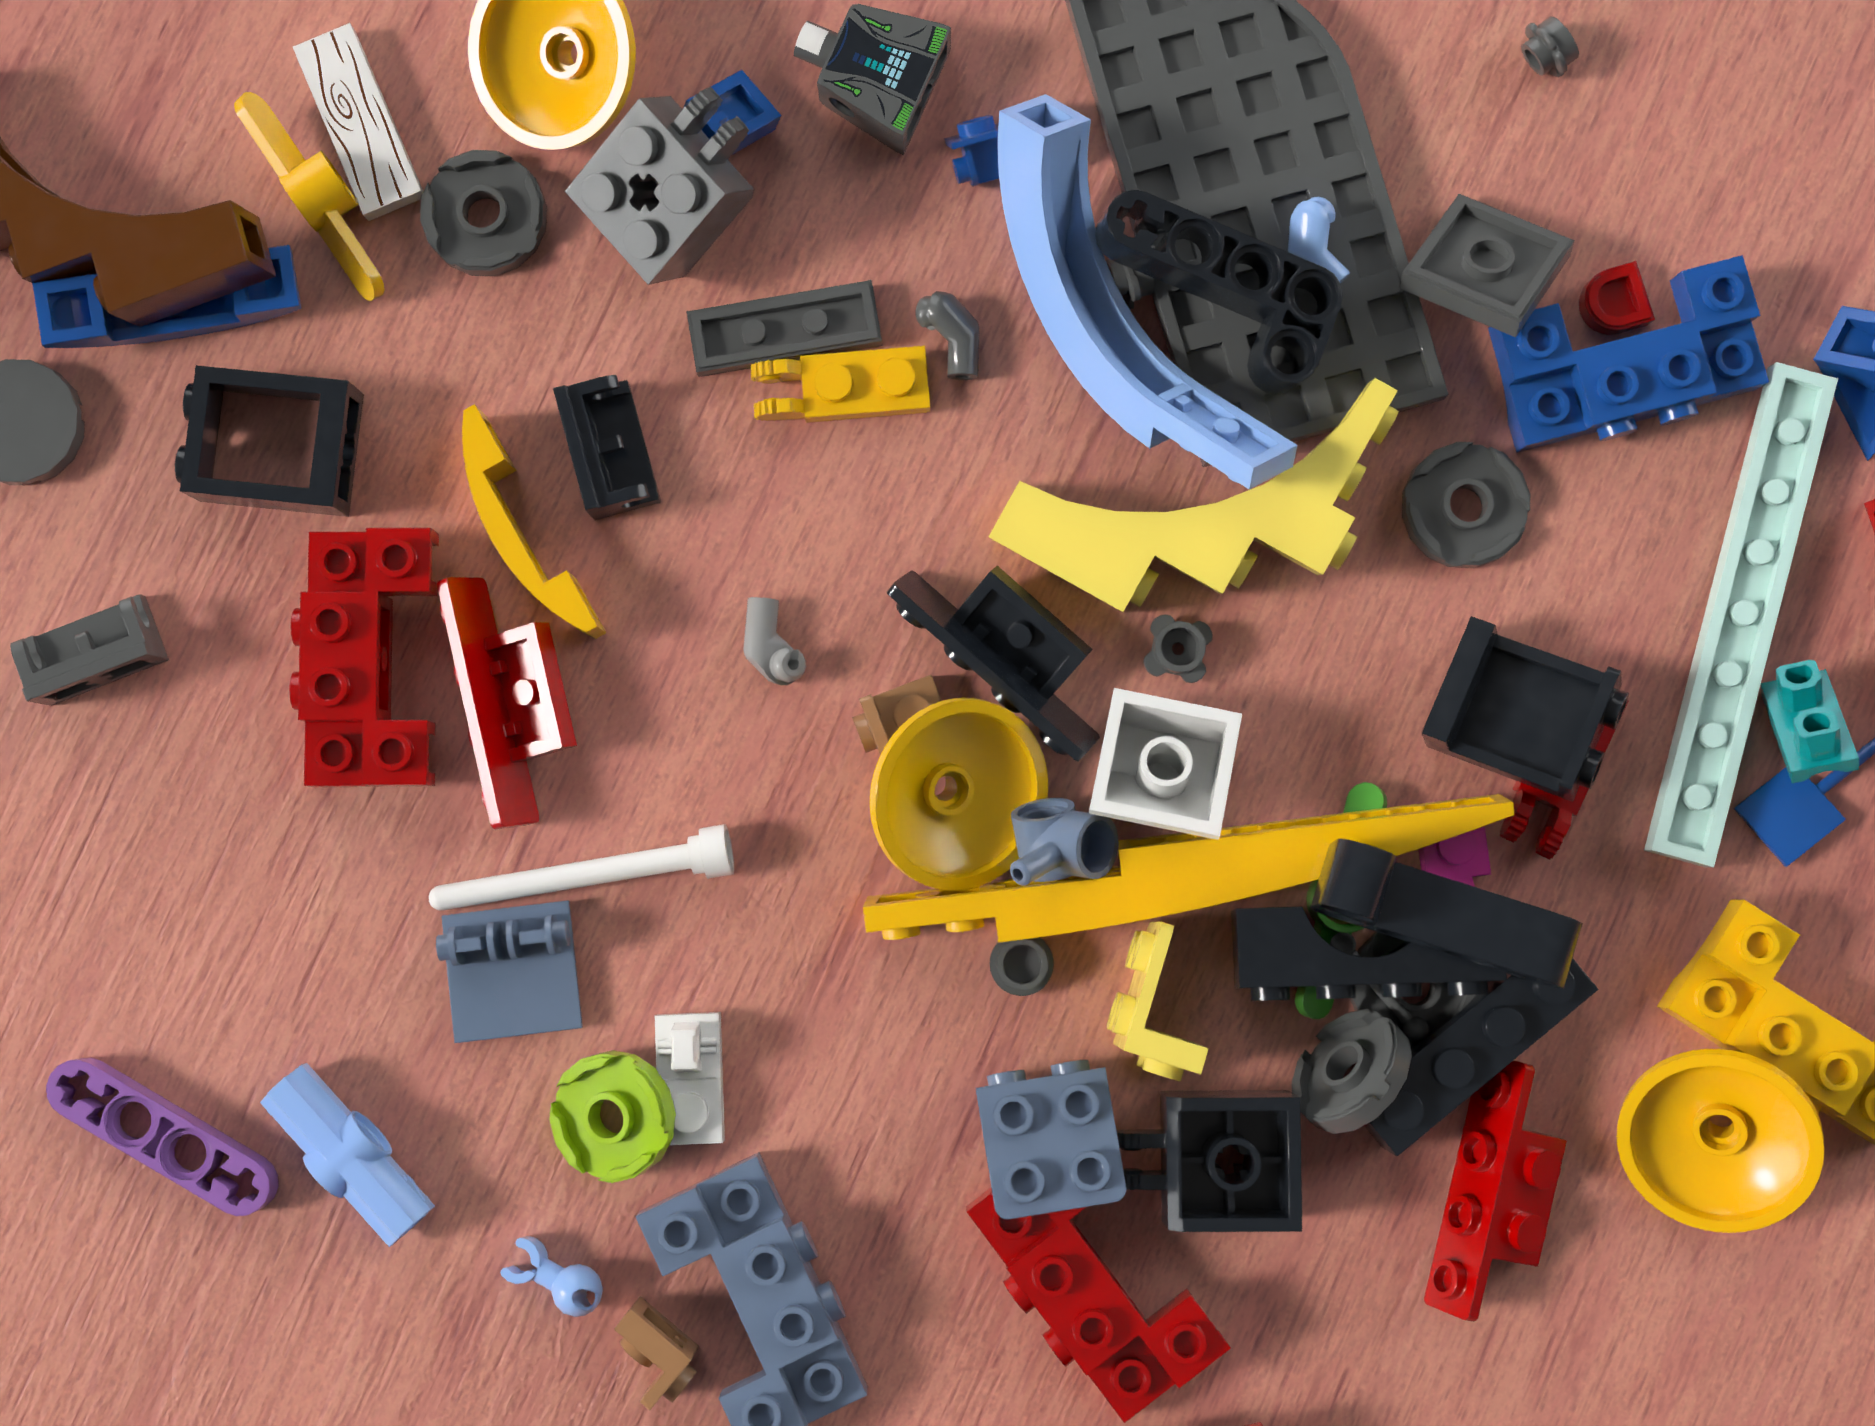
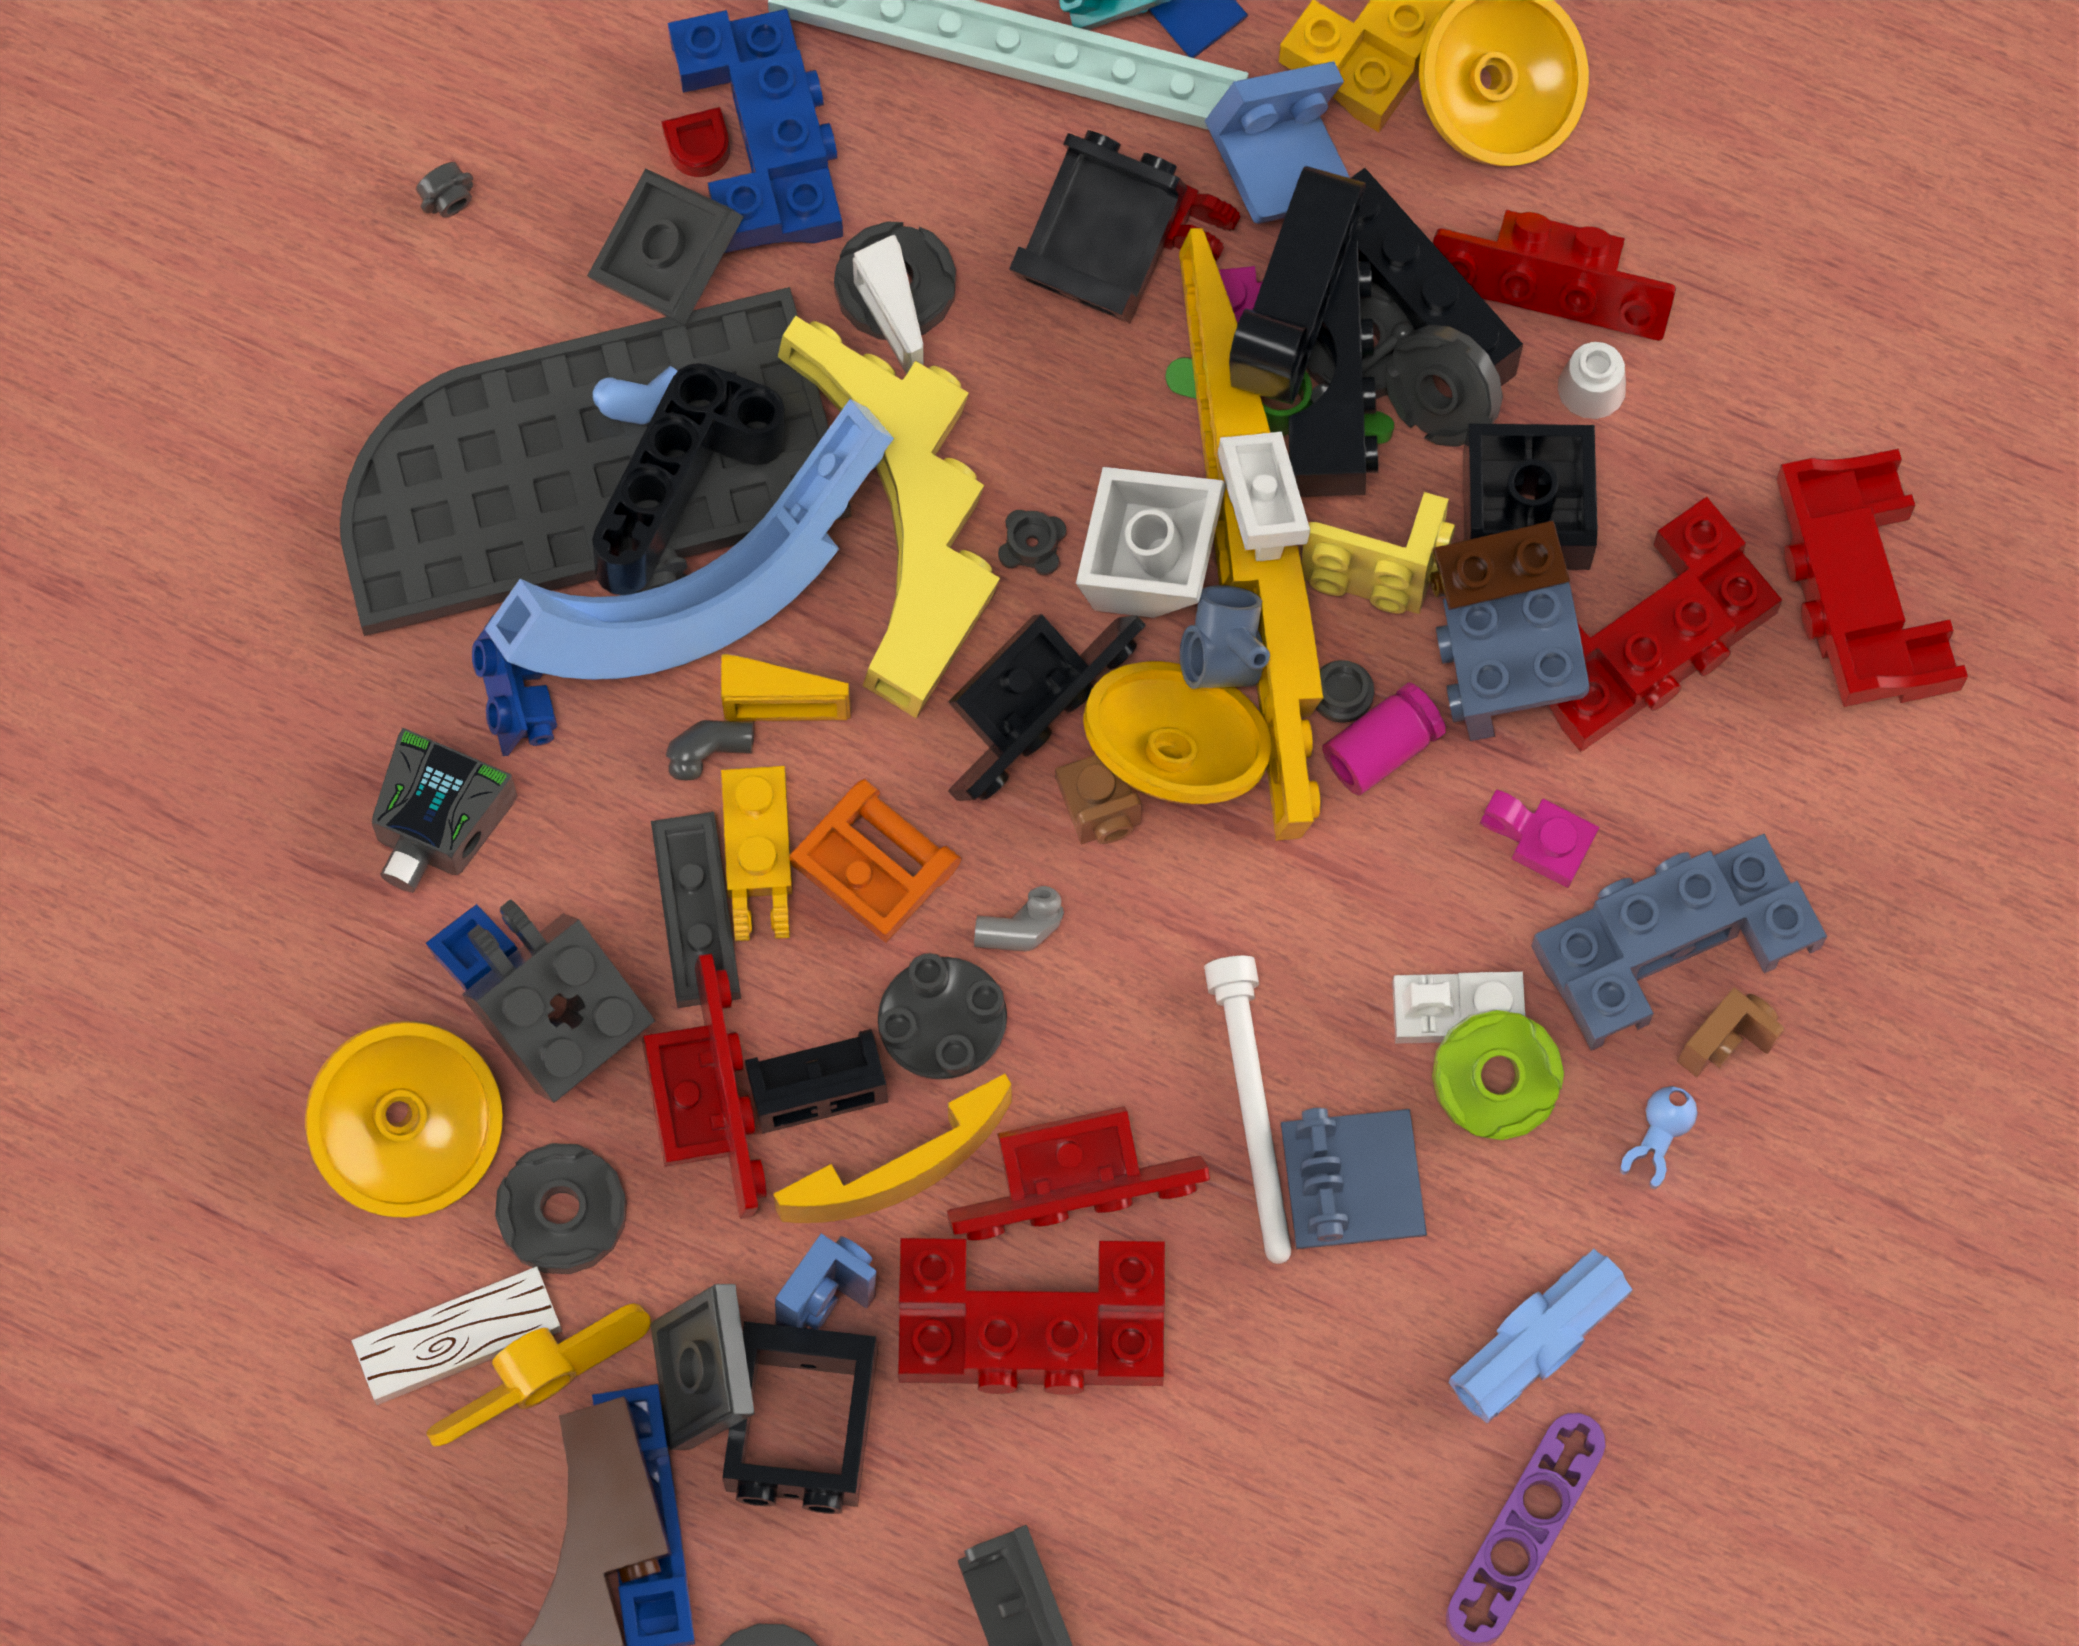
camera: 90 degrees left, 15 degrees down
none -> red bracket [642,953,767,1219]
none -> dark grey tile [650,1284,755,1450]
none -> yellow slope [721,654,851,721]
none -> medium blue bracket [775,1233,876,1330]
none -> orange plate [789,779,962,943]
none -> white slope [853,235,924,374]
none -> dark grey dish [878,953,1007,1079]
none -> medium blue bracket [1205,61,1350,224]
none -> white hinge [1217,432,1310,561]
none -> dark pink piece [1322,682,1446,796]
none -> reddish brown hinge [1430,521,1570,610]
none -> dark pink plate [1480,789,1600,888]
none -> white hat [1558,342,1626,419]

